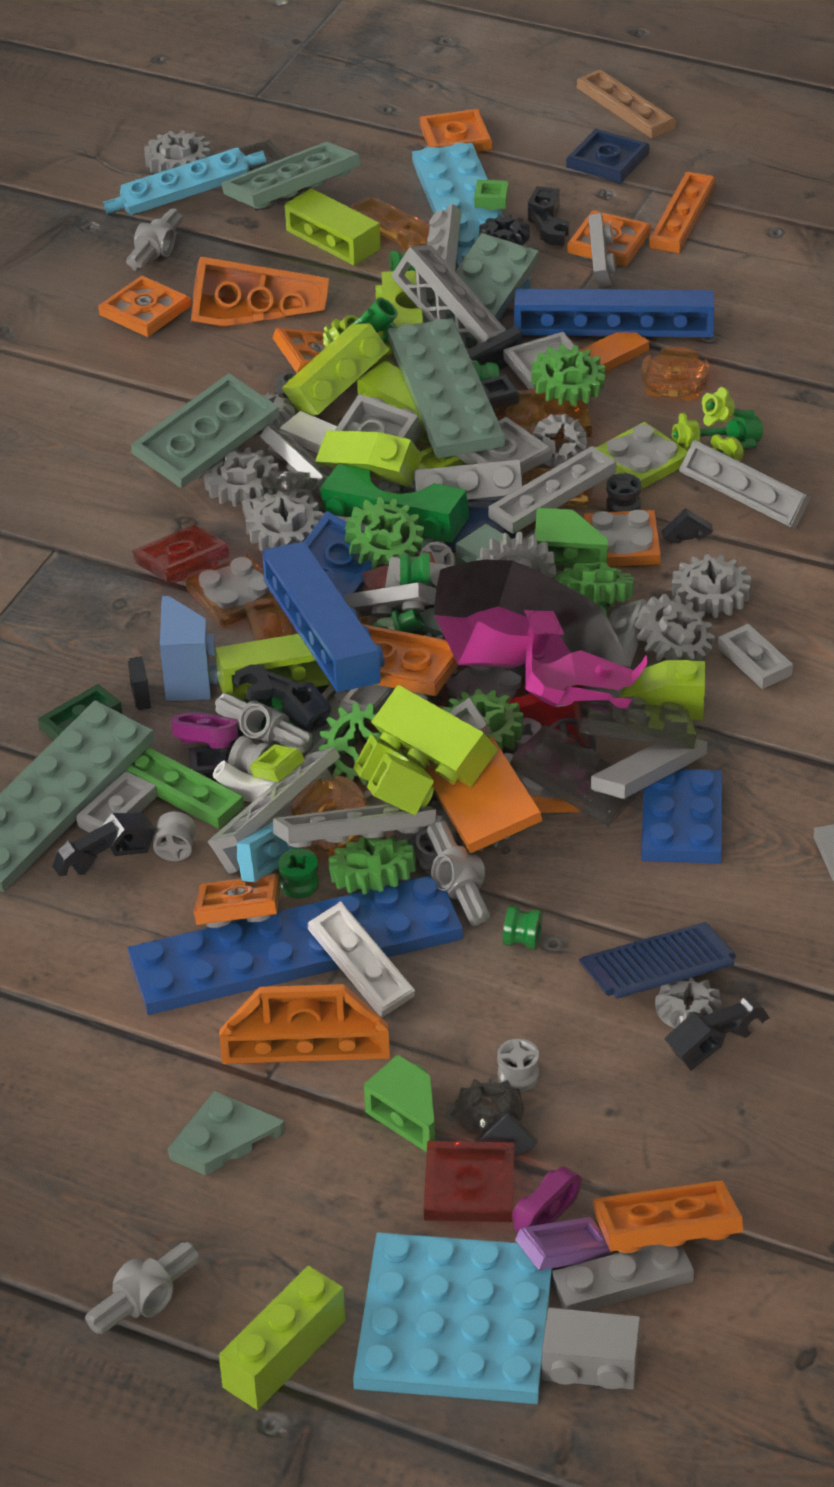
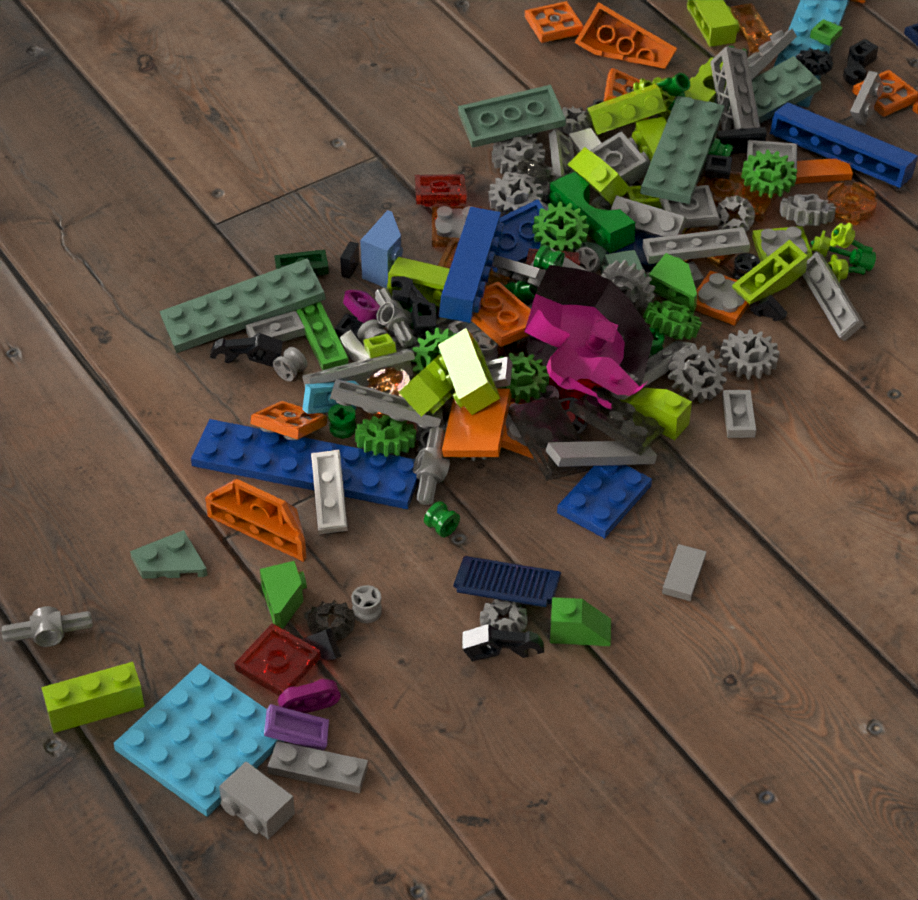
camera: 30 degrees right, 5 degrees up
orange plate [593,1180,743,1253] -> none
none -> bright green slope [550,597,611,646]
none -> lime slope [732,240,808,304]
none -> light grey gear [779,194,836,227]

